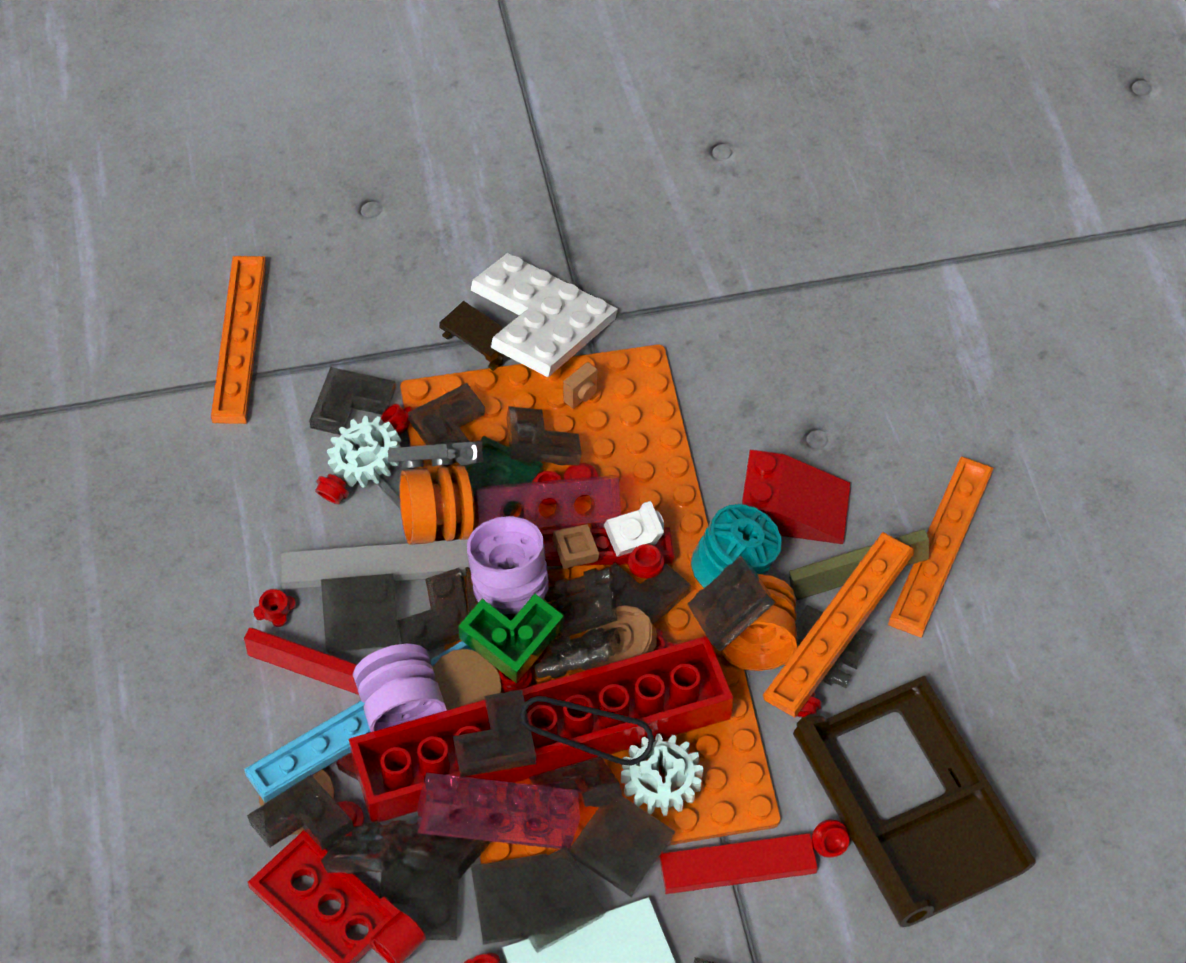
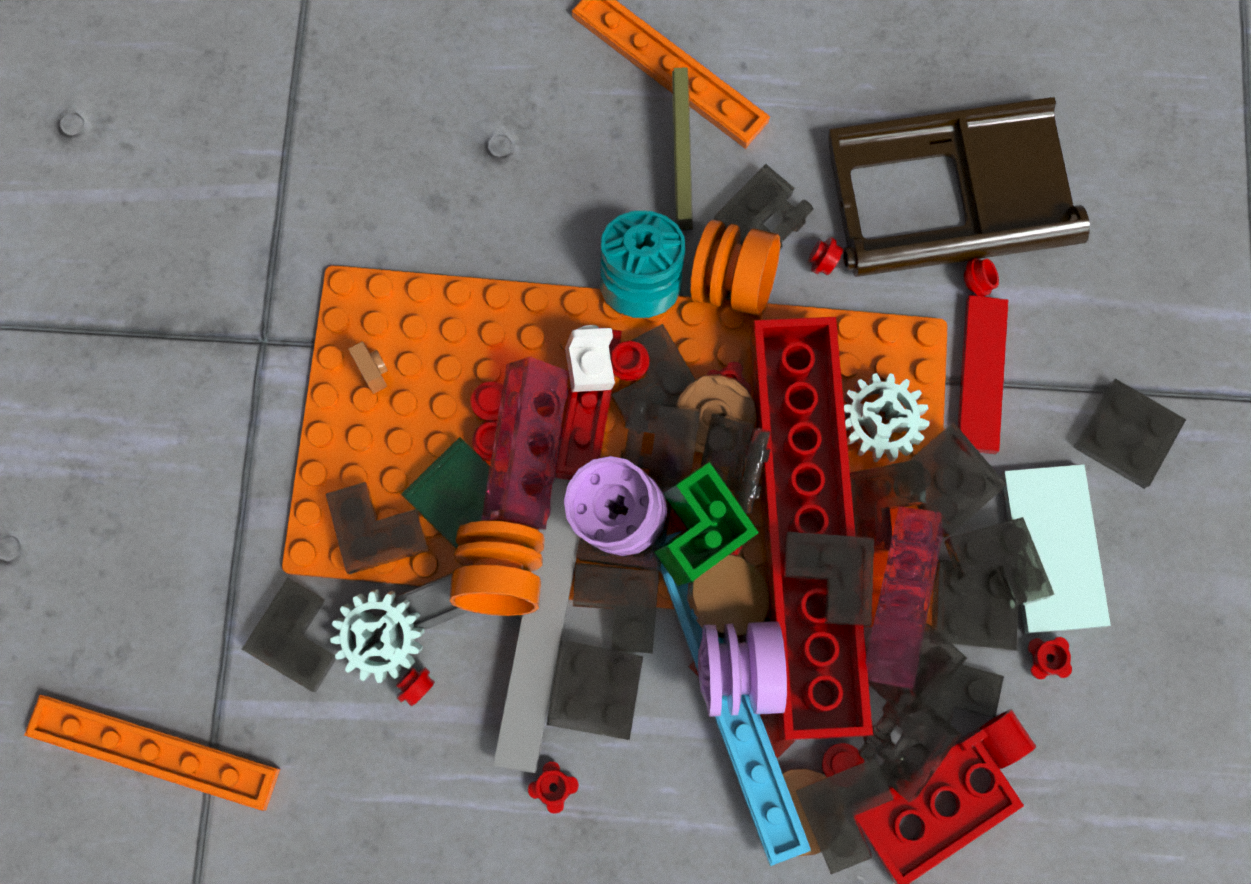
camera: 75 degrees left, 20 degrees up
red tile [244,628,359,695] -> none
red plate [381,404,413,435] -> none
dark grey hinge [388,441,484,468] -> none
dark brown hinge [439,301,511,371] -> none
white plate [471,253,618,377] -> none
clear smoke plate [506,406,582,465] -> none
black piece [520,696,654,766] -> none
medium nougat plate [552,524,599,569] -> none
clear smoke plate [687,556,776,652] -> none
red slope [742,450,850,544] -> none
orange tile [763,532,914,718] -> none

